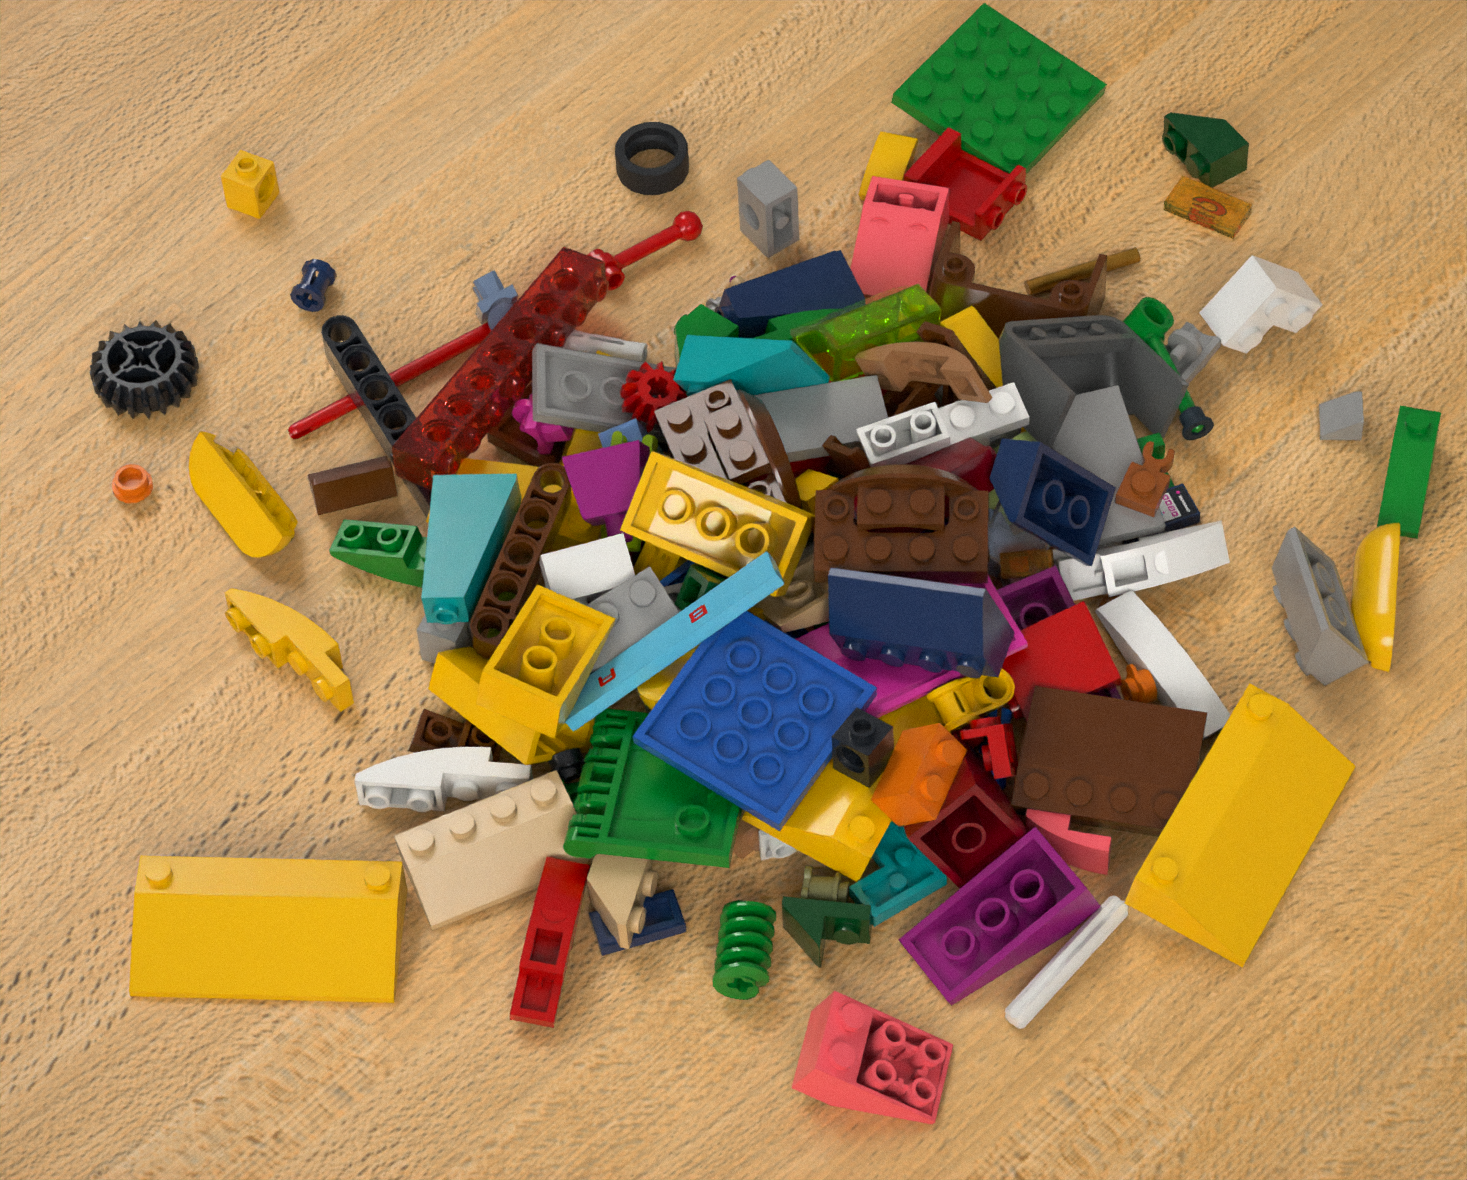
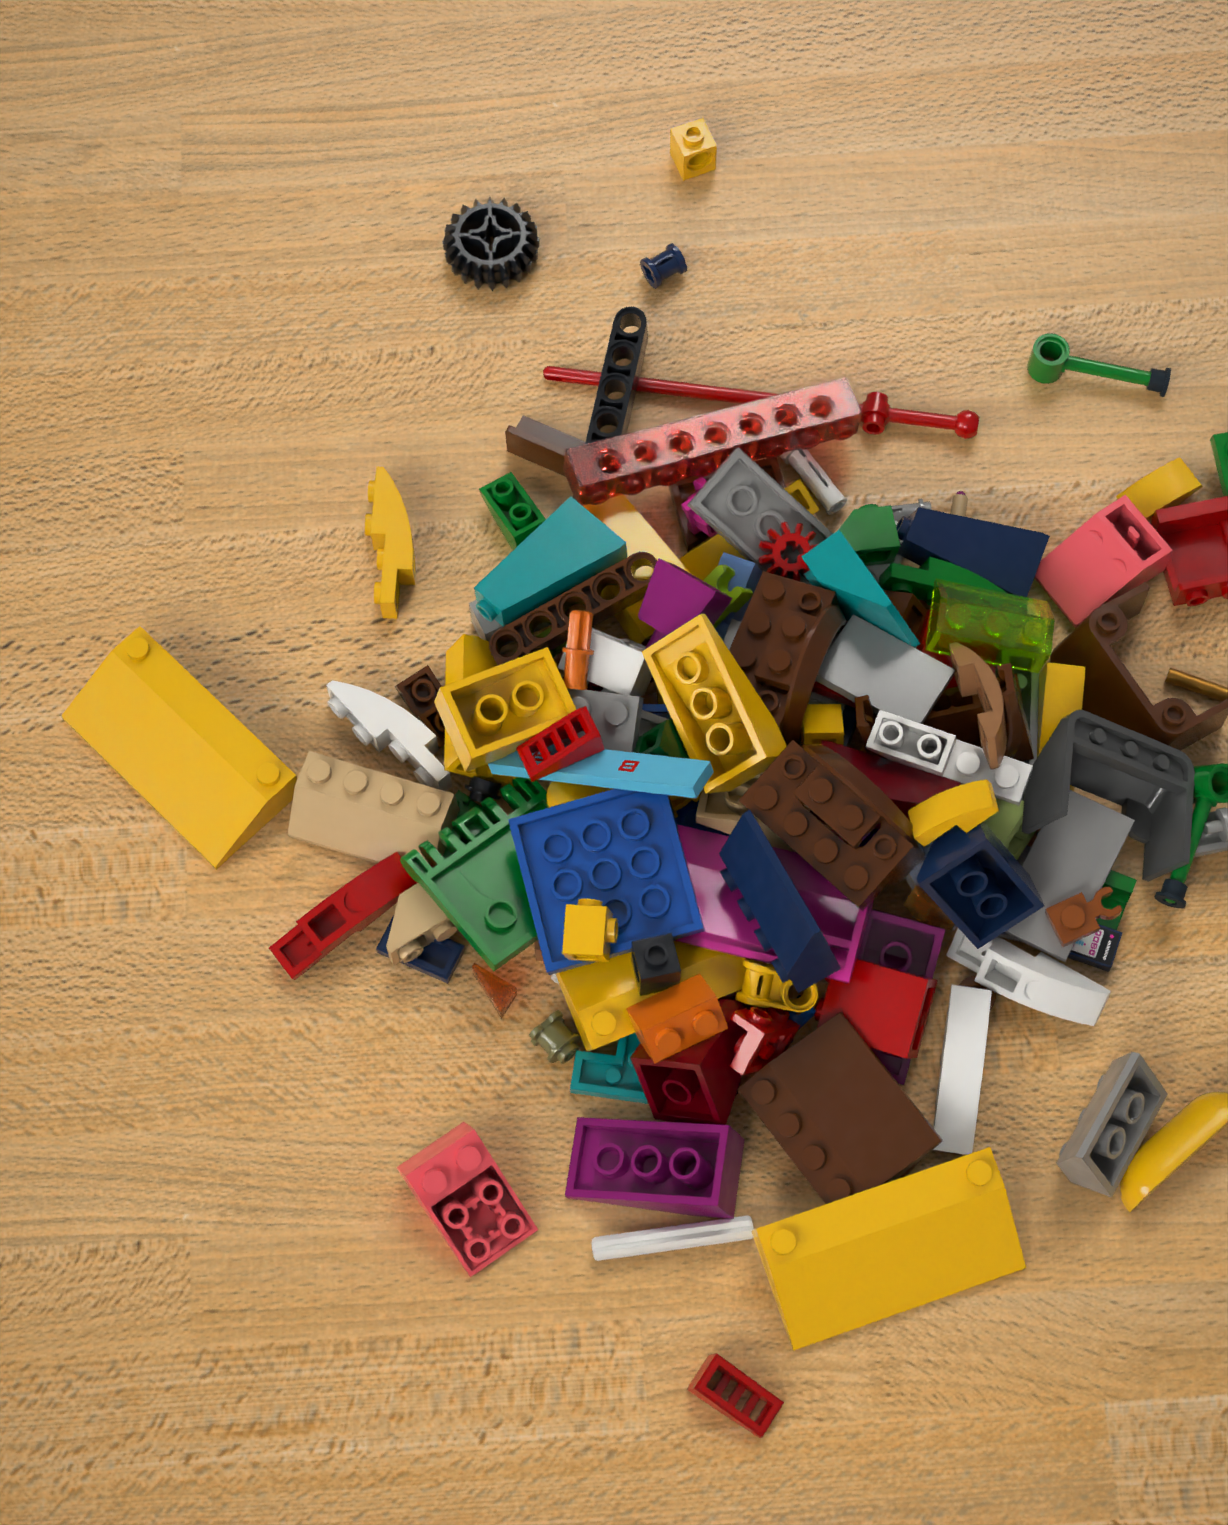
camera: 40 degrees right, 15 degrees up
orange plate [112,464,153,503] -> none
yellow brick [189,431,298,558] -> none
sand blue hips [473,270,523,338] -> none
black tyre [615,122,689,195] -> none
green piece [712,900,777,1000] -> none
light grey brick [737,160,799,258] -> none
dark green slope [782,896,872,968] -> none
coral slope [1025,809,1111,875] -> none
orange plate [1120,664,1157,703] -> none
none -> clear orange piece [472,963,517,1019]
none -> red slope [516,706,605,782]
none -> orange axle [562,610,594,690]
none -> yellow brick [562,899,618,962]
none -> red slope [687,1353,784,1438]
none -> yellow slope [908,779,999,847]
none -> green piece [1027,333,1171,397]

